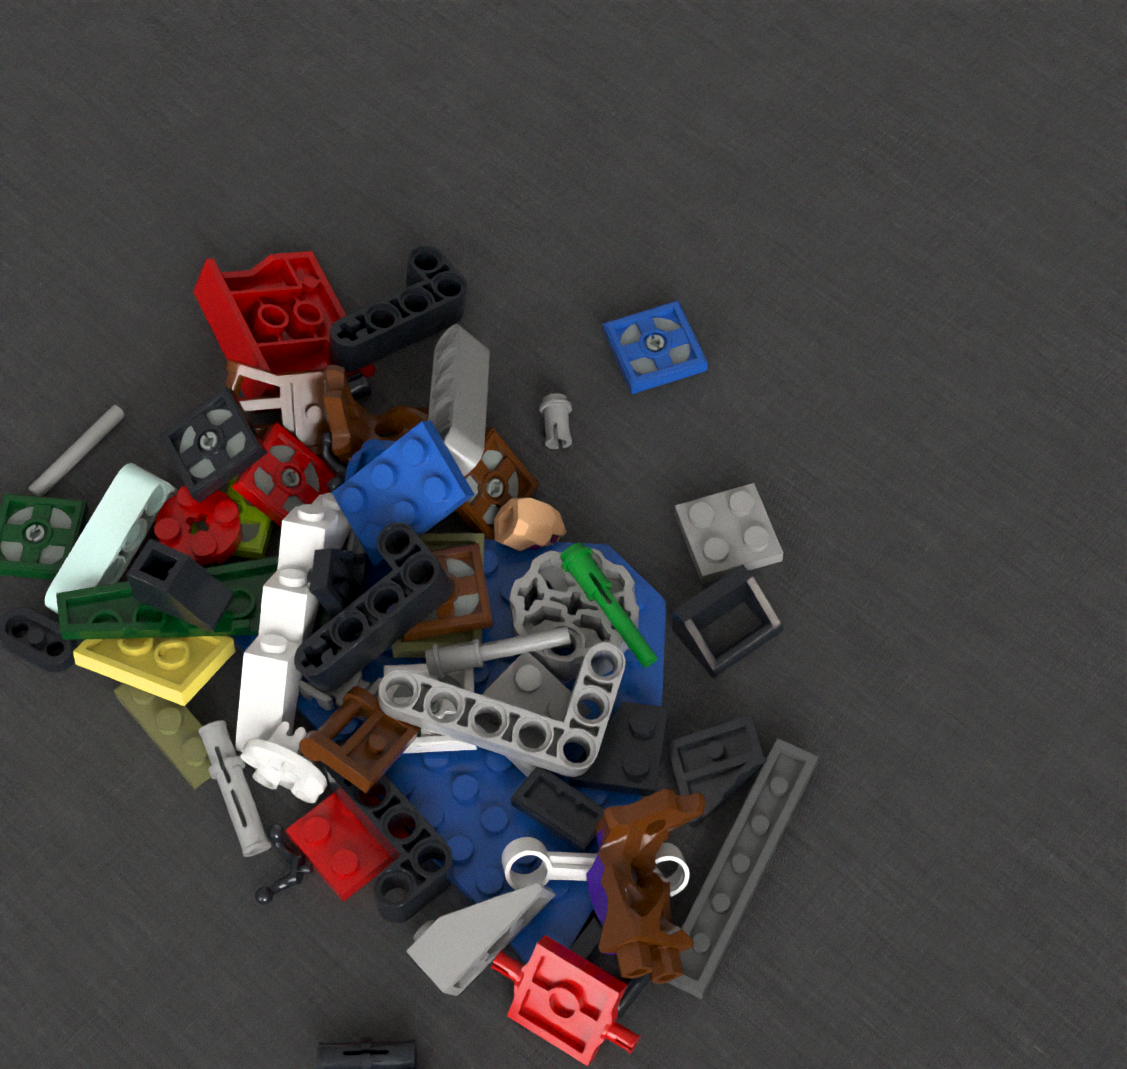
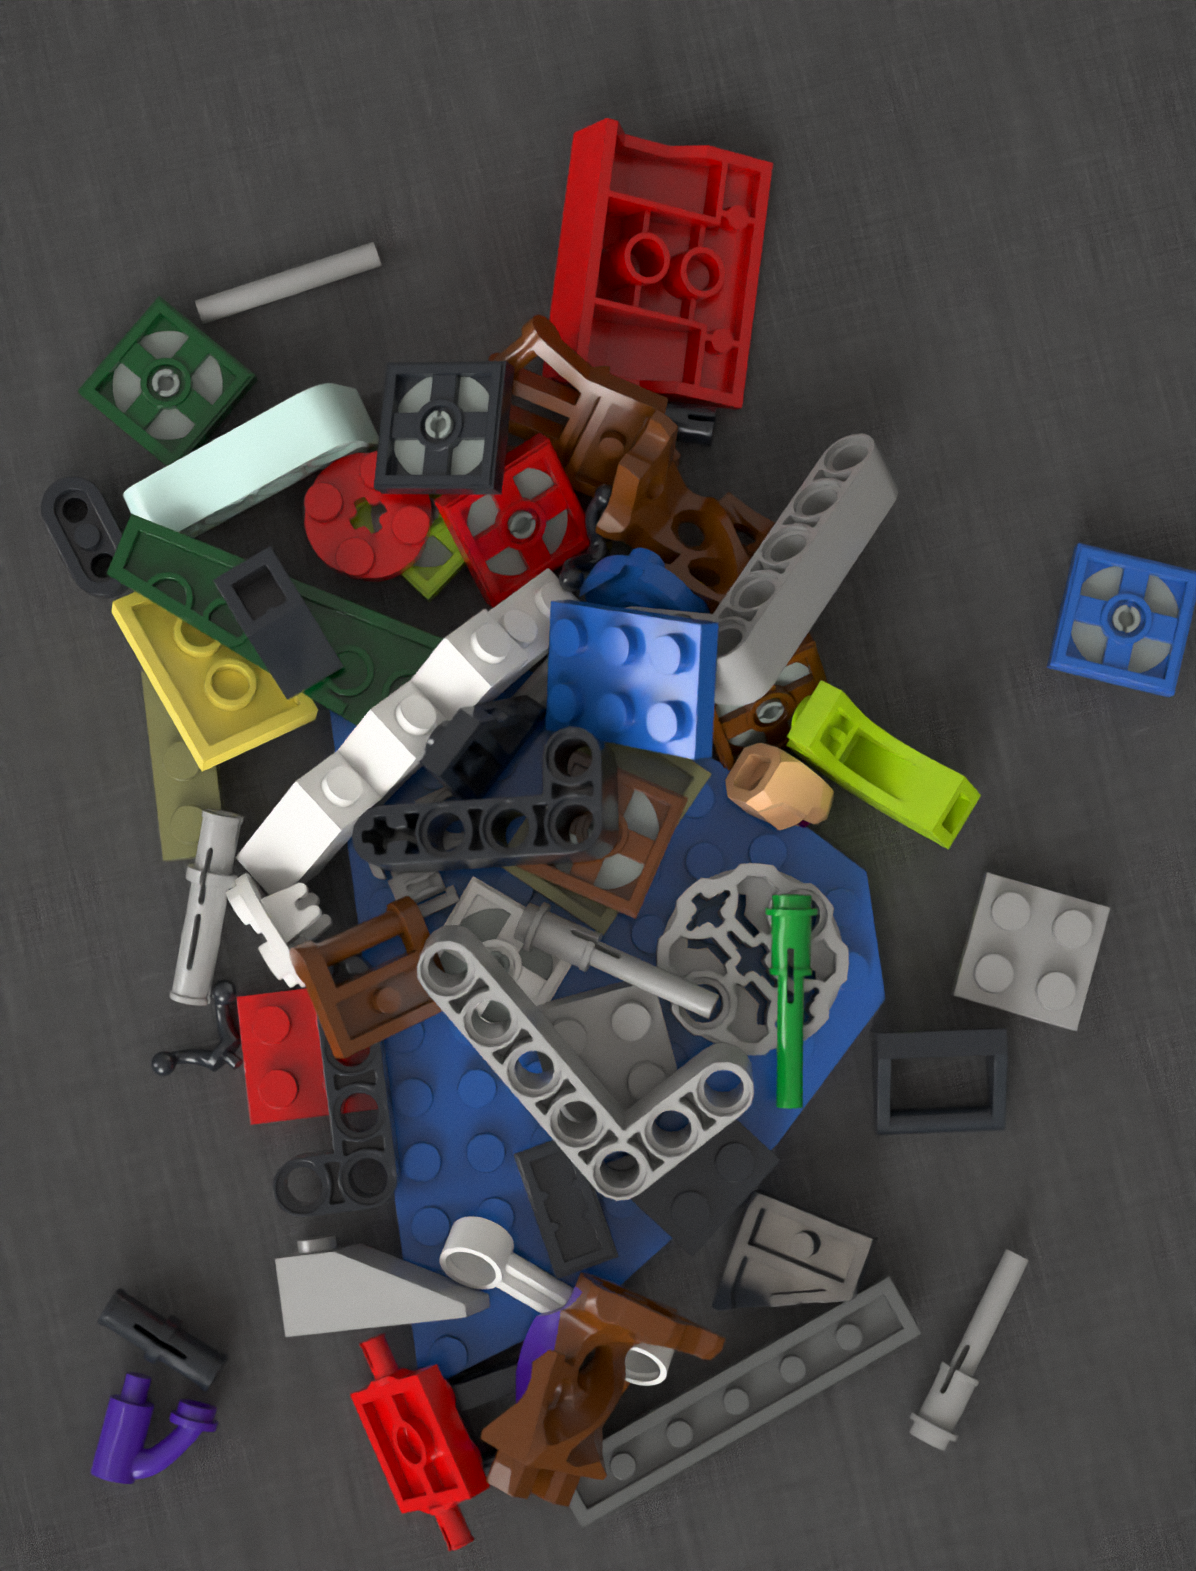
camera: 30 degrees right, 25 degrees up
black beam [328,245,467,372] -> none
light grey pin [539,394,572,449] -> none
none -> lime arch [787,680,981,849]
none -> light grey pin [909,1249,1029,1451]

